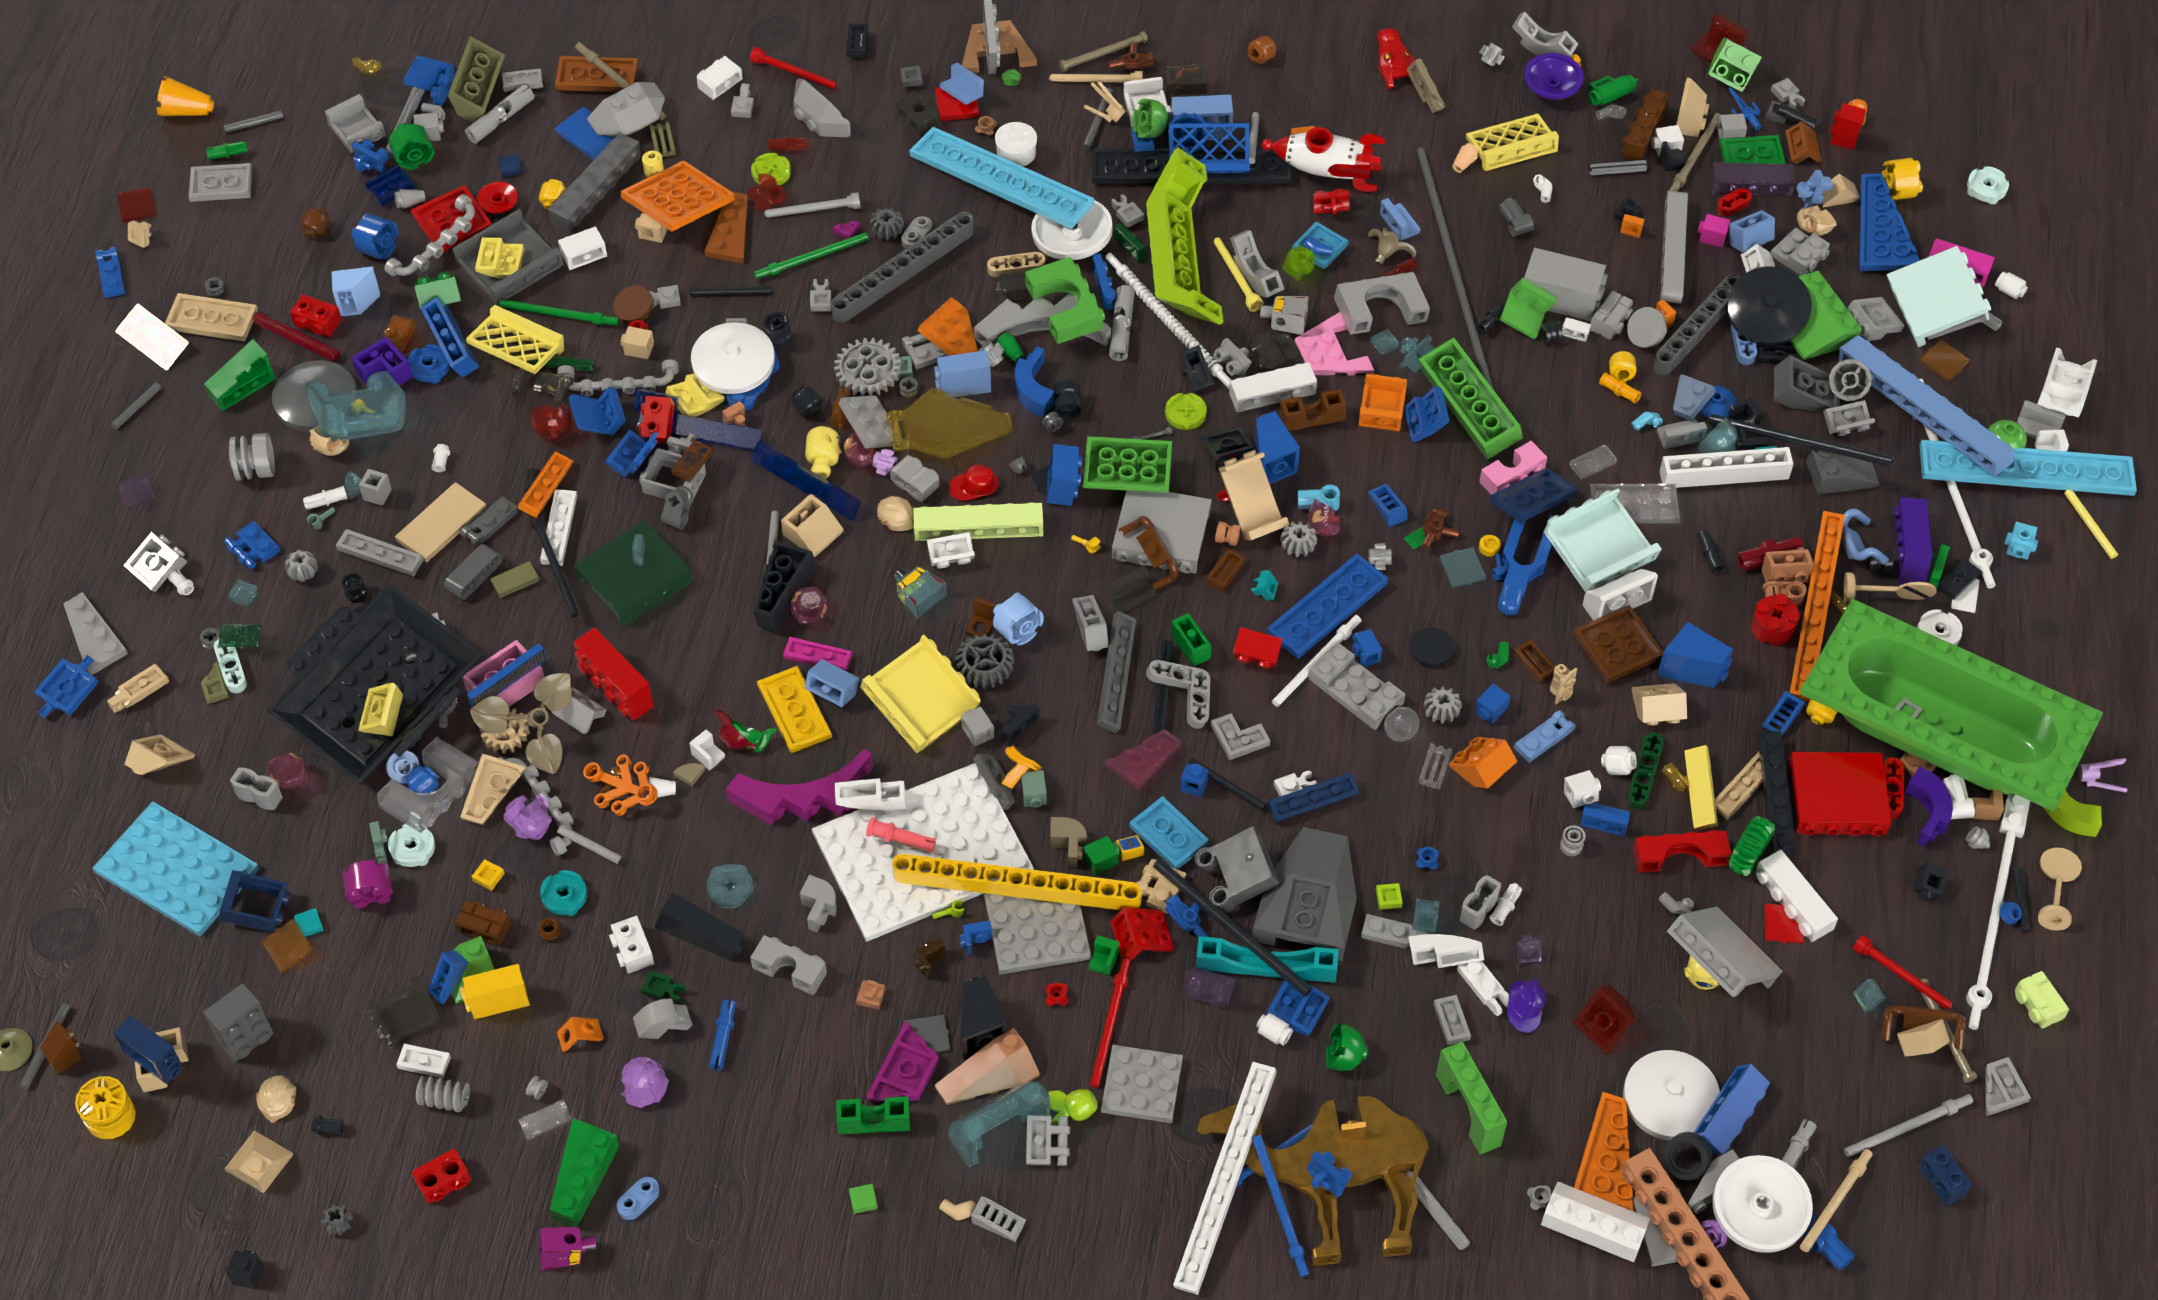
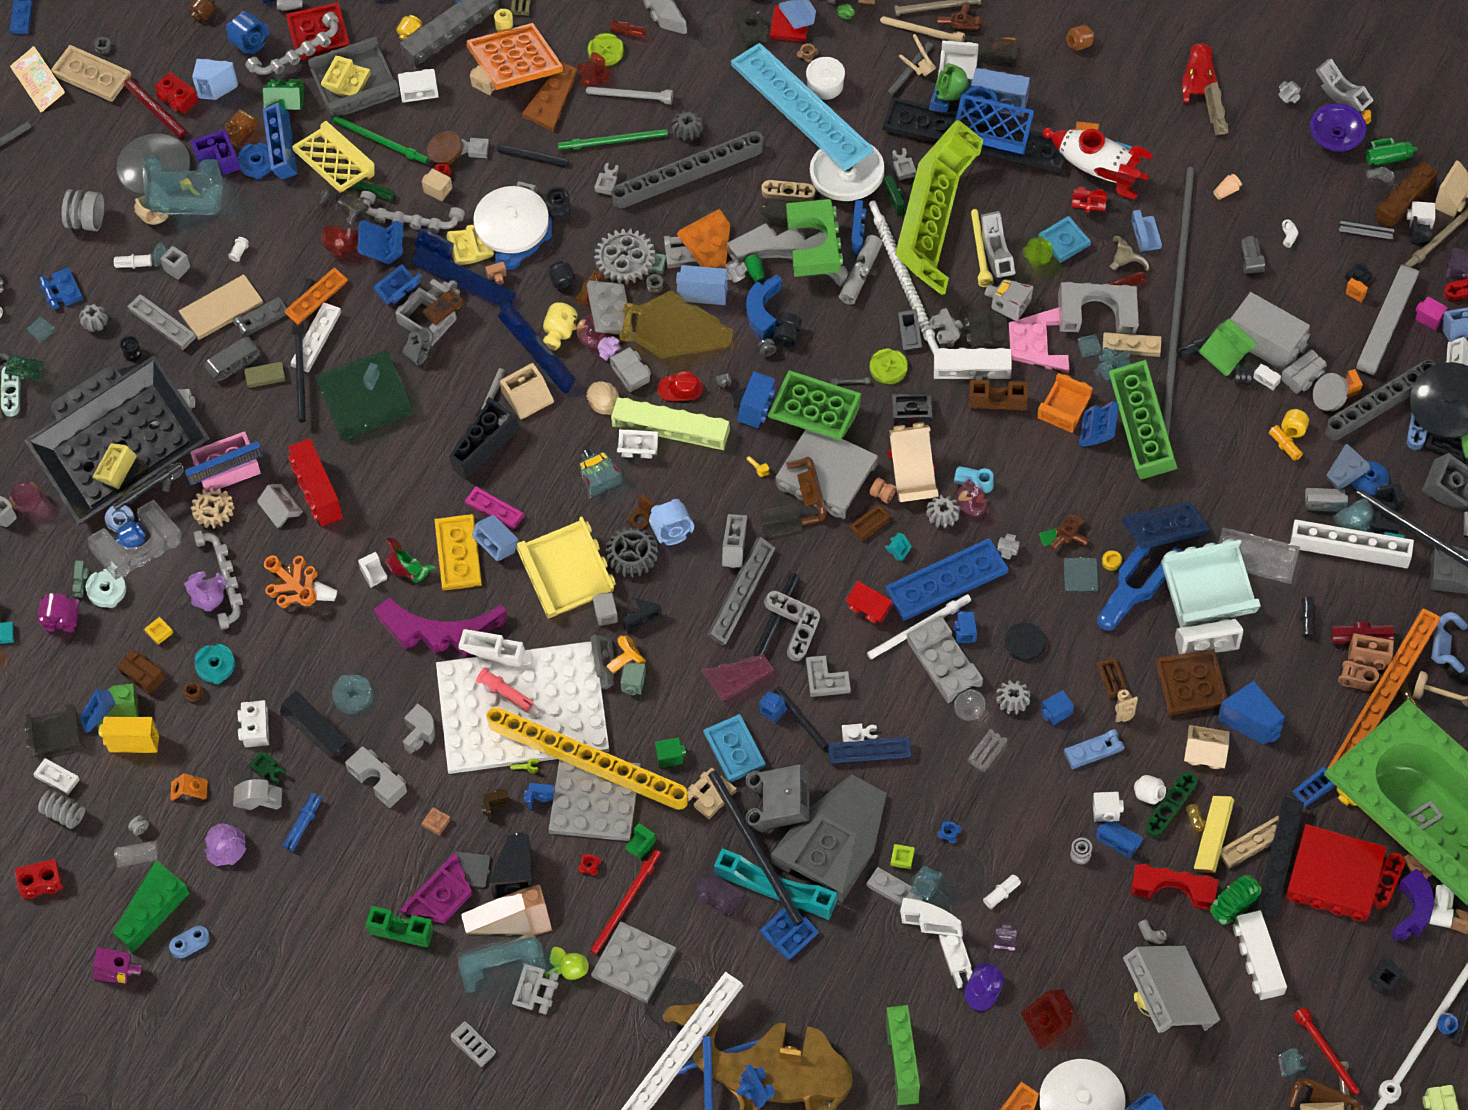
camera: 20 degrees right, 5 degrees up
green wedge [204,339,275,411] -> none
sand green hand [307,507,335,530] -> none
tan wing [460,754,526,825] -> none
dark tan plant [470,673,571,774] -> none
red dish [477,182,518,214] -> none
light grey bar [557,825,622,864] -> none
red brick [639,396,675,444] -> none
dark tan tile [673,763,705,786] -> none
clear pink hair [791,586,827,624] -> none
magenta tile [832,221,861,239] -> none
bright green tile [849,1184,878,1214] -> none
light grey plate [901,216,932,249] -> none
tan arm [939,1199,976,1221] -> none
dark tan brick [1050,817,1087,868] -> none
red bracket [1111,907,1174,961] -> none
yellow slope [1116,835,1144,861] -> none
blue piece [1165,894,1210,938] -> none
green brick [1171,613,1212,667] -> none
light grey bar [1249,112,1260,164] -> none
blue slope [1255,411,1300,484] -> none
white brick [1256,1013,1293,1046] -> none
blue arm [1303,237,1333,256] -> none
green cylinder [1326,1023,1368,1071] -> none
blue slope [1368,483,1408,527] -> none
light grey plate [1433,995,1471,1045] -> none
orange slope [1449,737,1517,788] -> none
light grey brick [1460,875,1501,930] -> none
light yellow fence [1466,114,1559,171] -> none
bright pink arch [1479,441,1547,494] -> none
green arm [1486,642,1509,668] -> none
blue hand [1492,554,1506,581] -> none
clear plate [1569,444,1617,480] -> none
medium azure arm [1631,412,1663,431] -> none
red brick [1751,594,1800,646] -> none
red piece [1764,904,1804,944] -> none
light grey plate [1965,826,1990,849] -> none
none -> tan plate [1102,332,1161,357]

